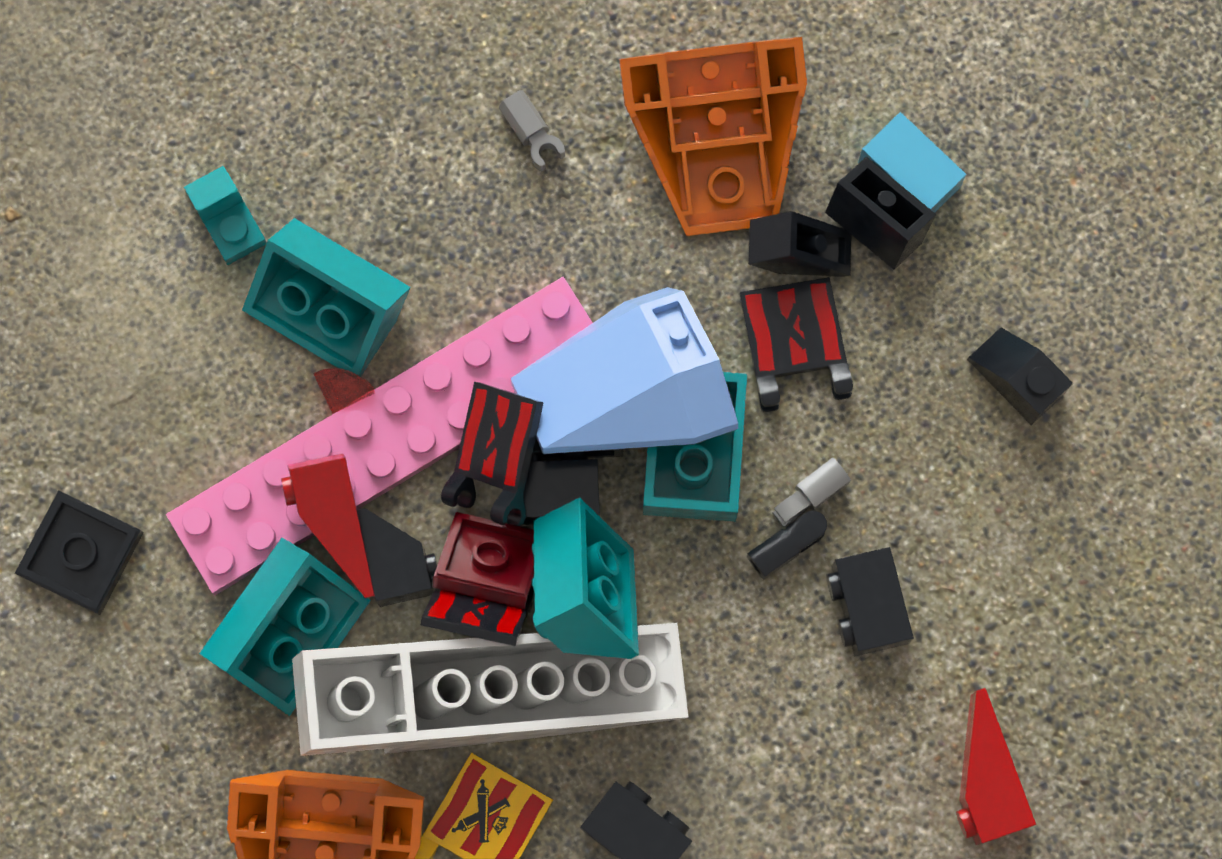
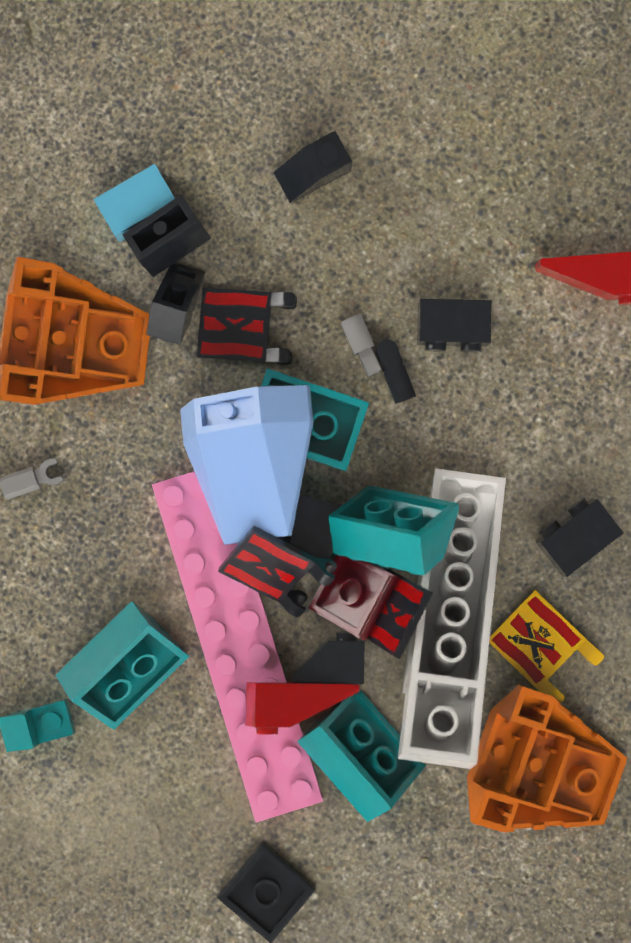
camera: 75 degrees left, 10 degrees up
clear red tile [313,368,375,414] -> none

